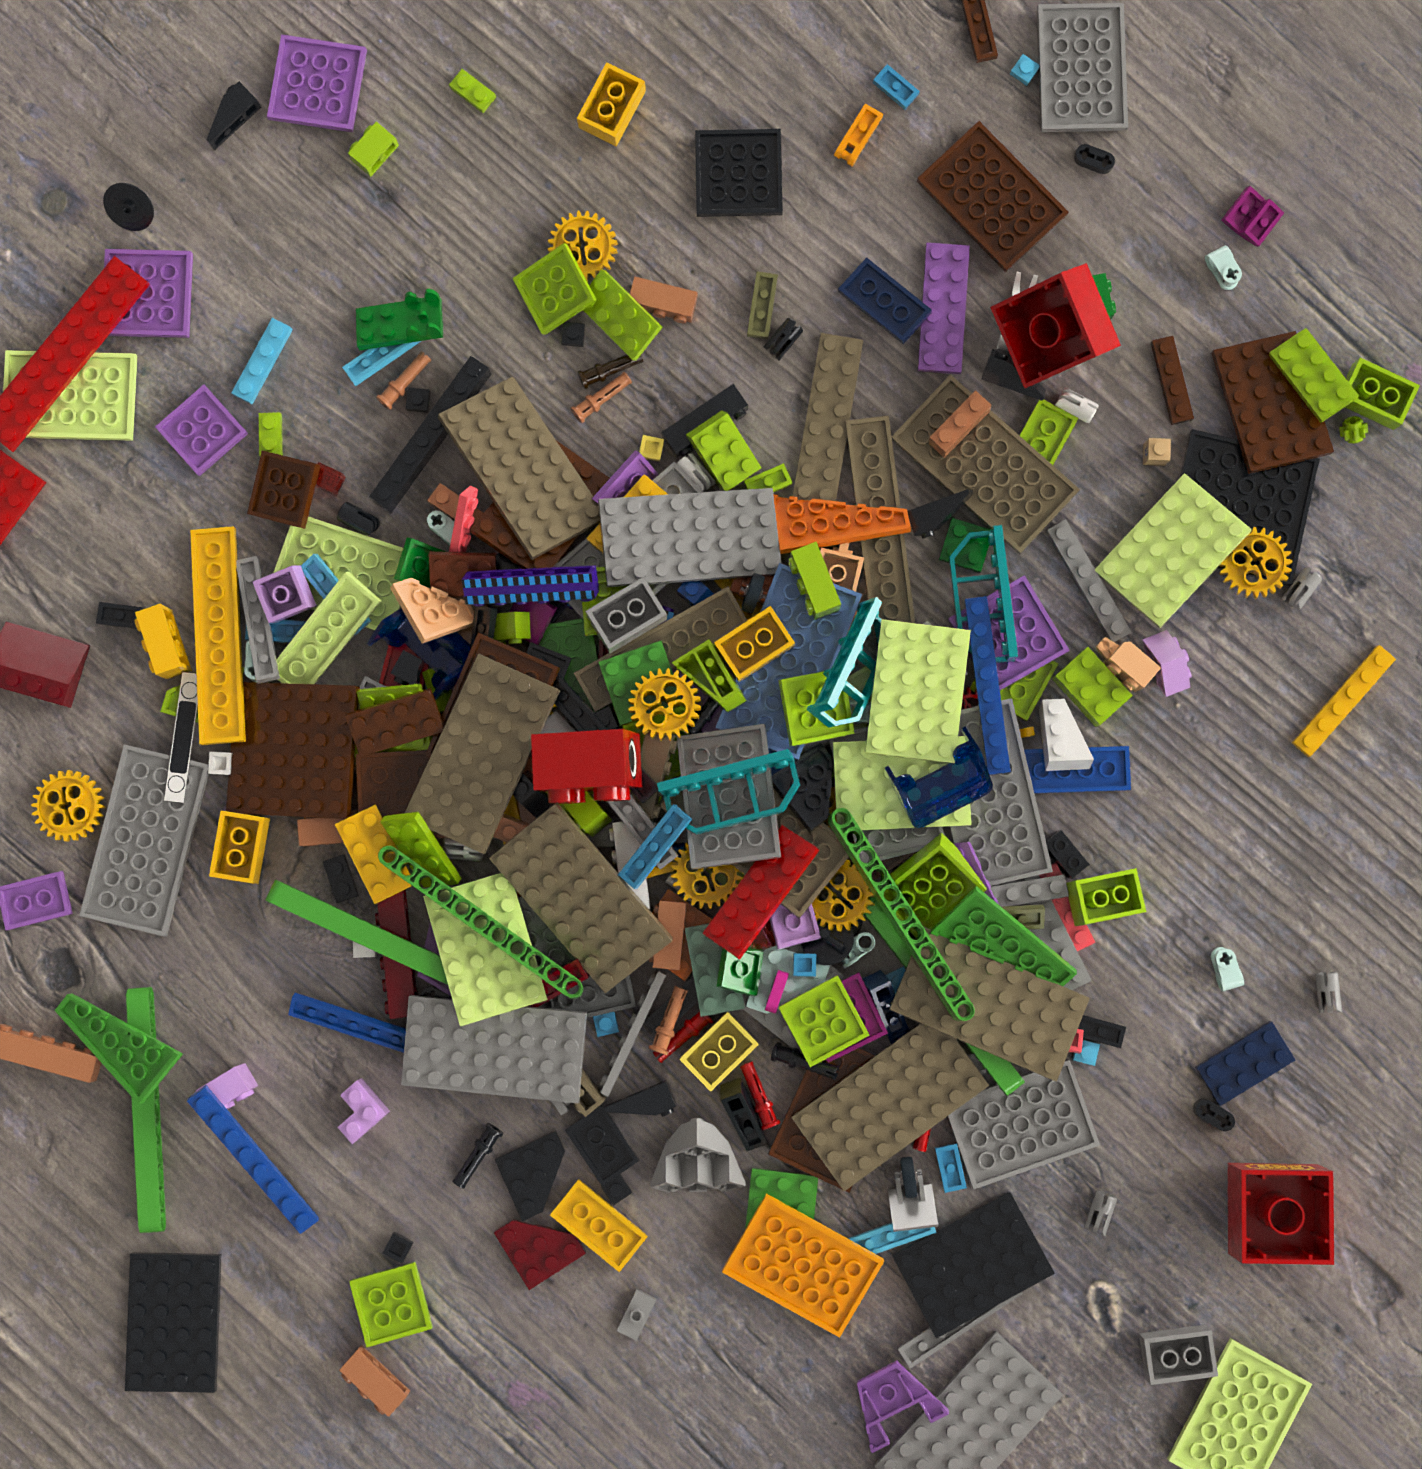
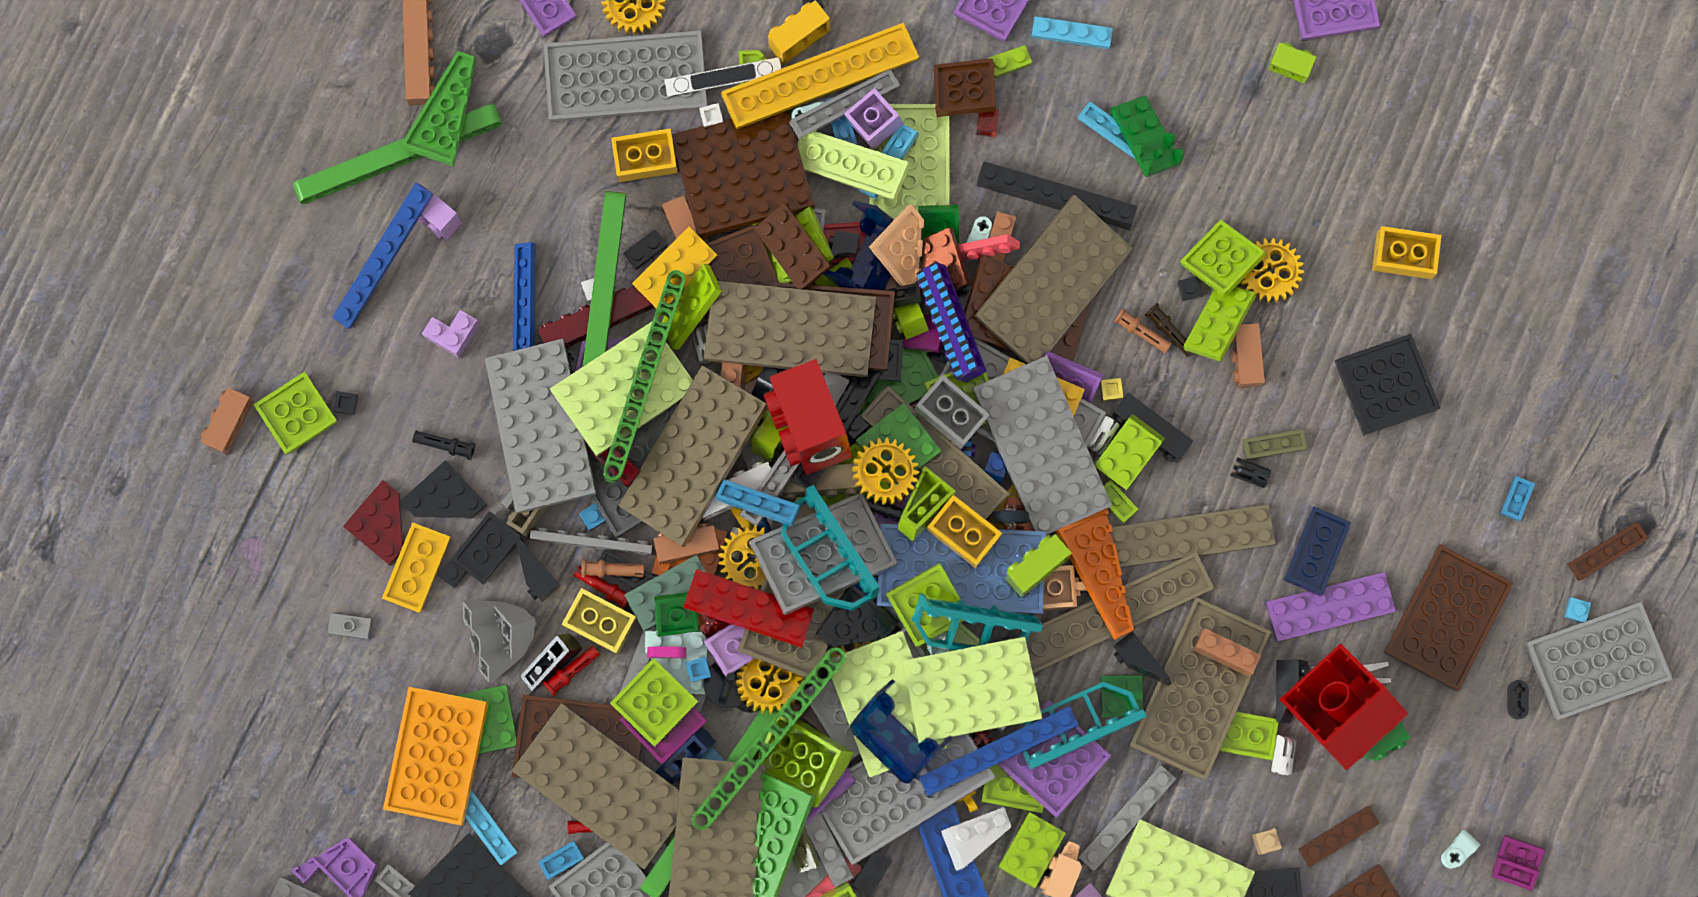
camera: 70 degrees right, 5 degrees down
black plate [125,1252,222,1393] -> none
black arm [337,502,380,536] -> none
nougat pin [376,351,431,410] -> none
black plate [406,387,431,413] -> none
lime plate [449,69,496,113] -> none
black pin [771,1042,839,1080] -> none
light orange plate [834,104,883,167] -> none
light aqua piece [842,931,875,969] -> none
plate [888,1157,938,1232] -> none

